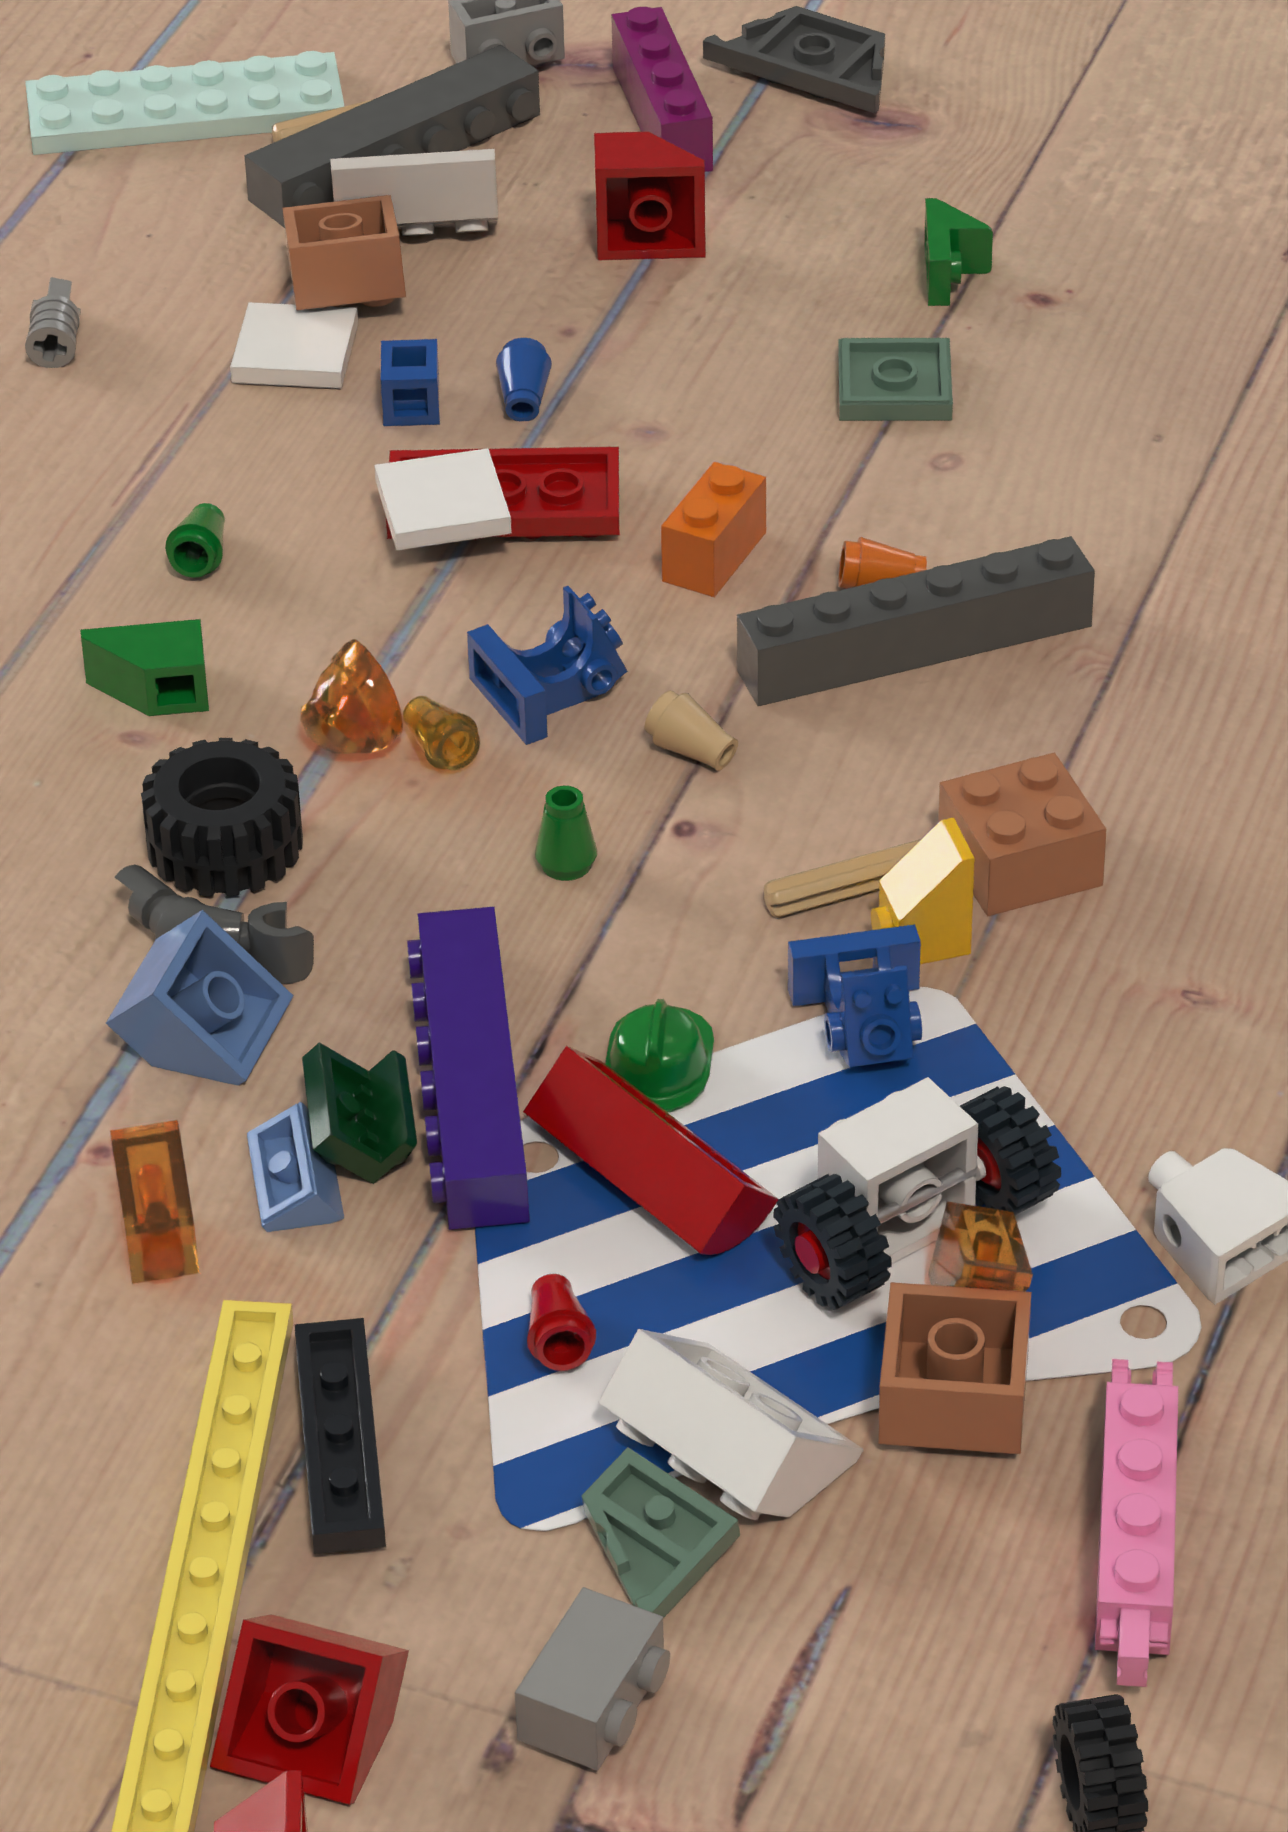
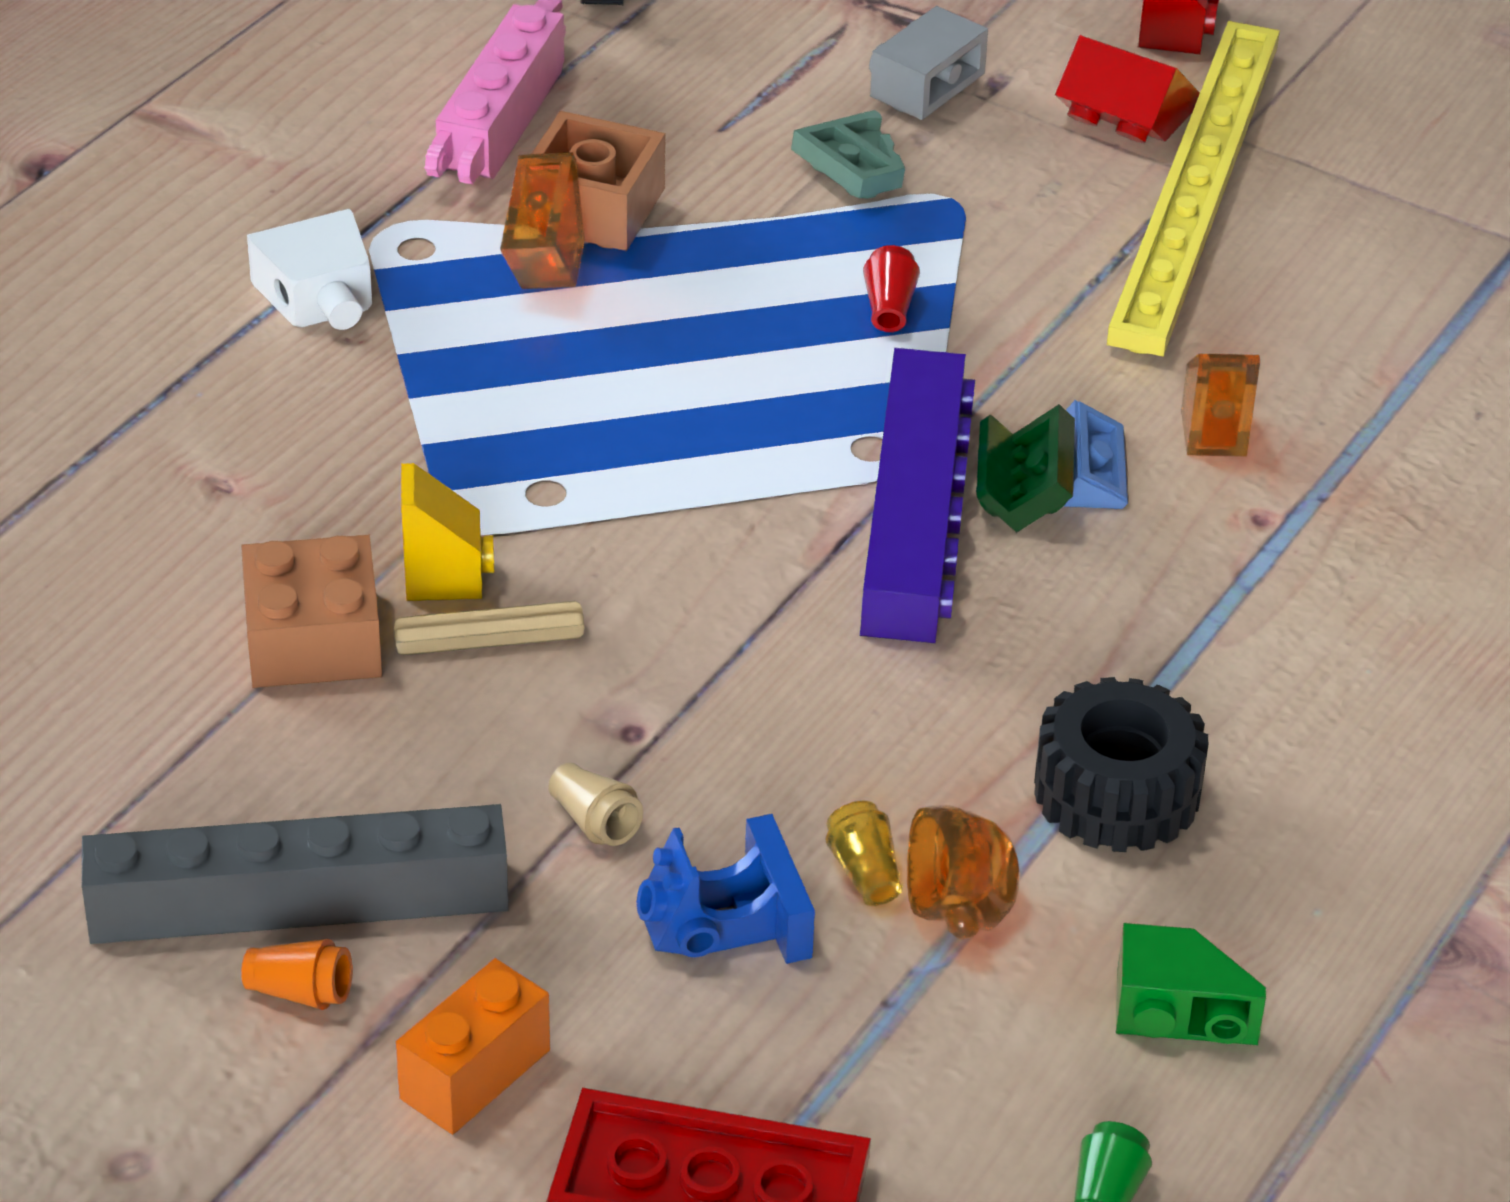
camera: 170 degrees left, 0 degrees up
medium blue slope [106,910,294,1086] -> none
dark grey piece [114,864,314,984] -> none
black plate [294,1318,386,1554] -> none
white tile [375,448,512,550] -> none
red brick [523,1046,779,1255] -> none
green cone [535,786,597,881] -> none
white slope [598,1329,864,1520] -> none
green piece [606,999,714,1112] -> none
brick [773,1077,1061,1310] -> none
blue tile [788,924,922,1067] -> none

